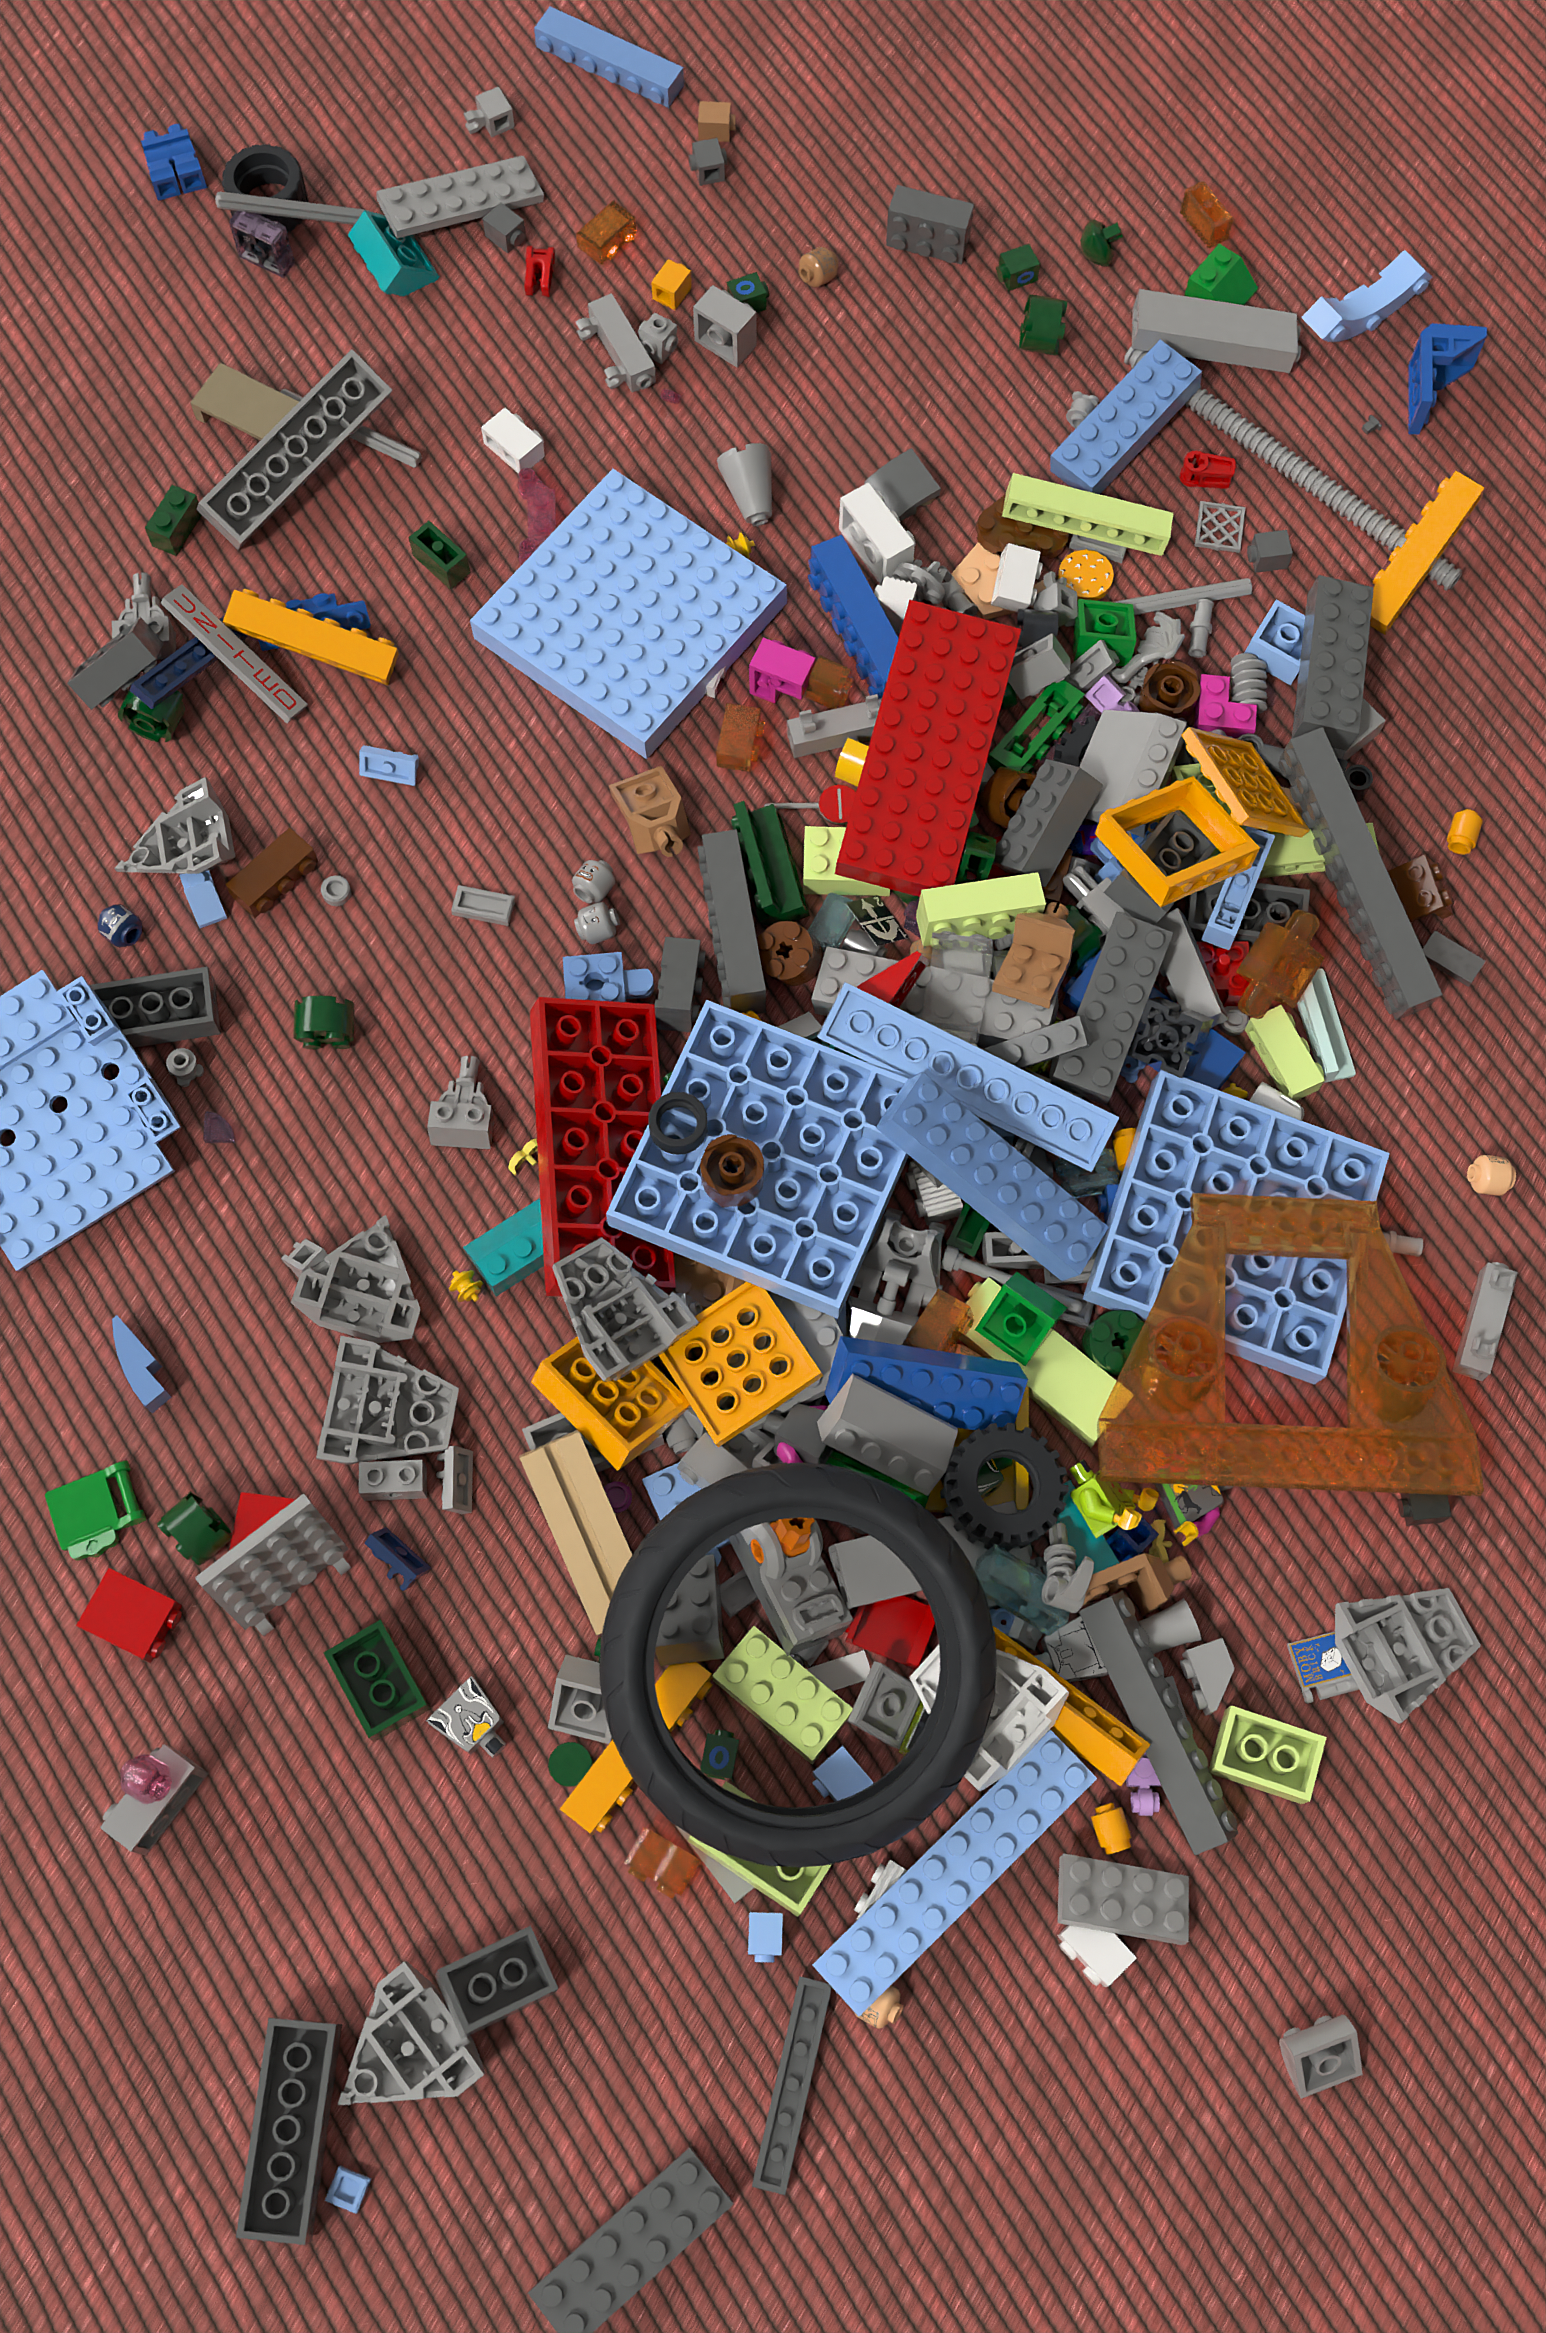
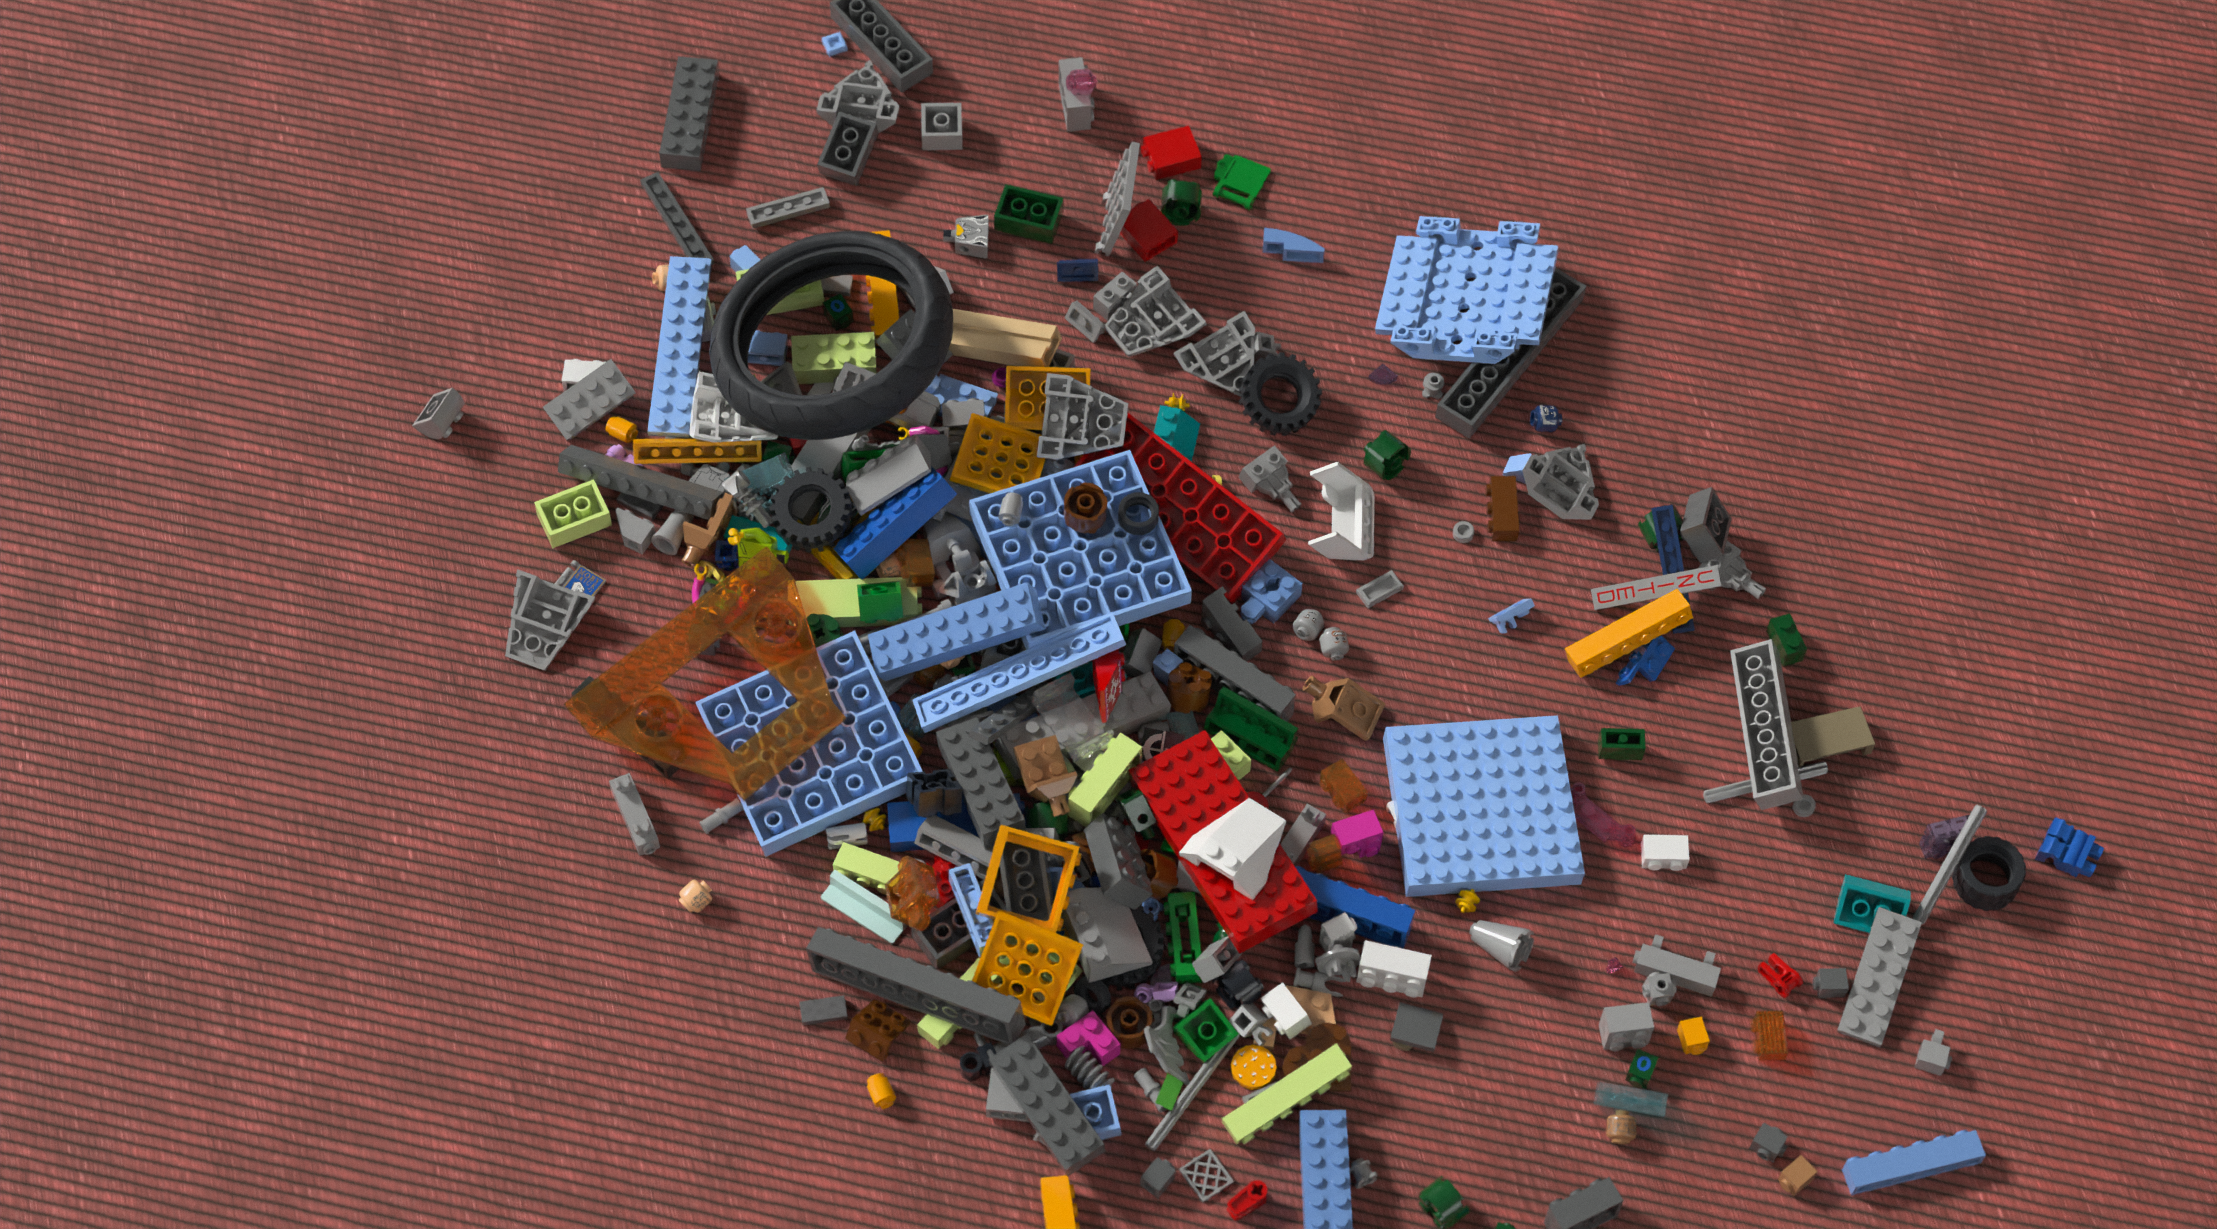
camera: 135 degrees right, 10 degrees down
none -> light grey plate [746,187,830,229]
none -> light grey brick [921,103,962,150]
none -> light grey brick [998,492,1024,526]
none -> light blue brick [1153,649,1183,685]
none -> bright green sticker [1155,1074,1183,1111]
none -> white wedge [1179,798,1286,900]
none -> black tyre [1239,352,1322,436]
none -> white windscreen [1309,462,1375,560]
none -> clear light blue brick [1593,1082,1668,1117]

